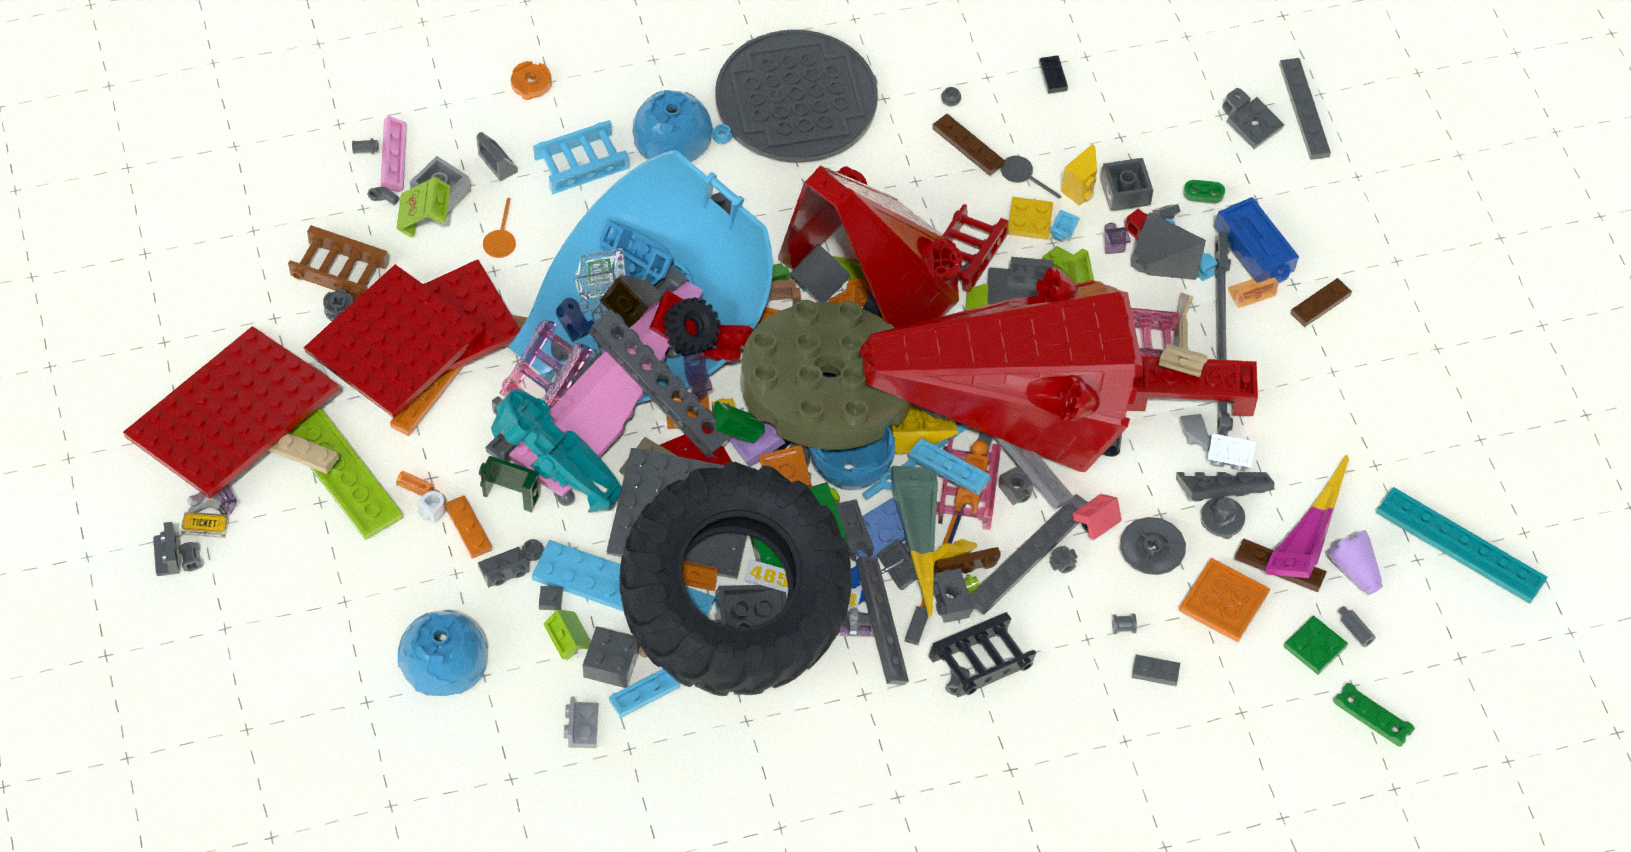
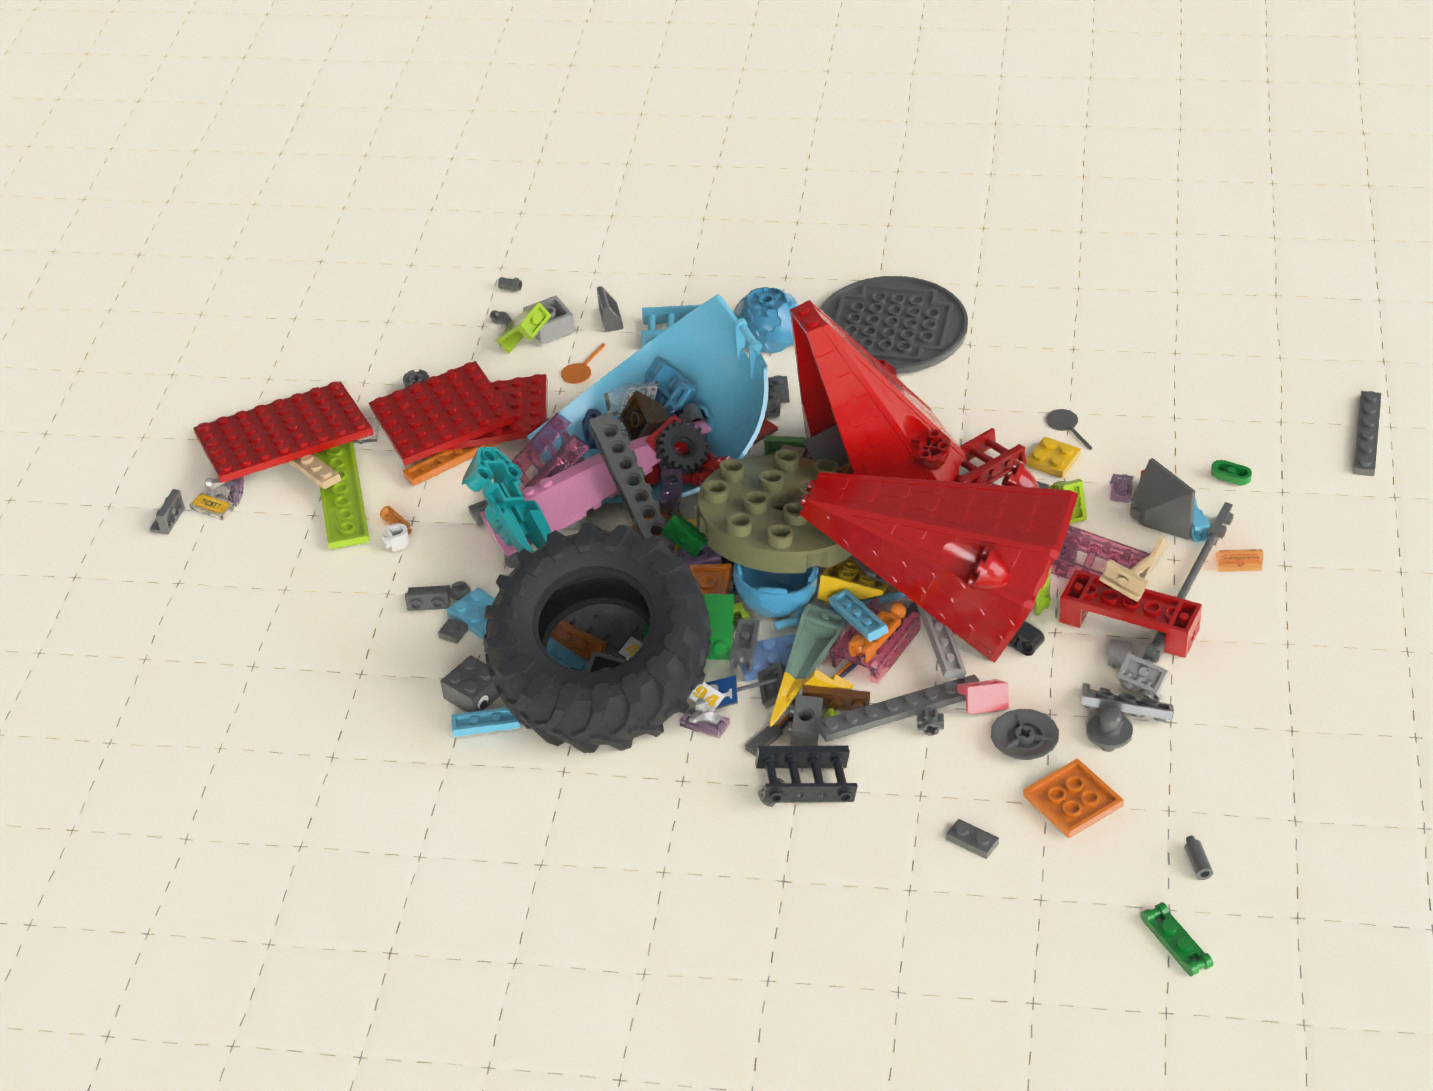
camera: 30 degrees right, 15 degrees down
dark grey bush [178,542,202,572] -> none
dark orange fence [288,225,389,299] -> none
bright pink plate [380,115,406,192] -> none
dark azure piece [397,610,488,696] -> none
orange plate [445,495,492,559] -> none
dark green panel [479,456,540,513] -> none
orange plate [510,61,551,100] -> none
lime panel [543,610,591,660] -> none
light grey bracket [564,697,599,748] -> none
dark grey plate [856,556,909,685] -> none
reddish brown plate [932,113,1005,176] -> none
dark grey plate [941,87,961,106] -> none
dark grey brick [998,466,1033,506] -> none
black plate [1039,55,1068,93] -> none
medium azure bracket [1049,209,1080,242] -> none
yellow slope [1061,144,1097,206] -> none
dark grey brick [1100,158,1154,211] -> none
bush [1112,613,1137,634] -> none
dark grey plate [1153,204,1181,219] -> none
blue piece [1214,197,1299,287] -> none
dark grey plate [1222,88,1285,150] -> none
reddish brown plate [1235,538,1327,593] -> none
dark pink plate [1265,455,1349,578] -> none
green plate [1284,615,1348,675] -> none
reddish brown plate [1290,278,1352,328] -> none
lavender cone [1327,530,1383,595] -> none
teal plate [1376,487,1548,604] -> none

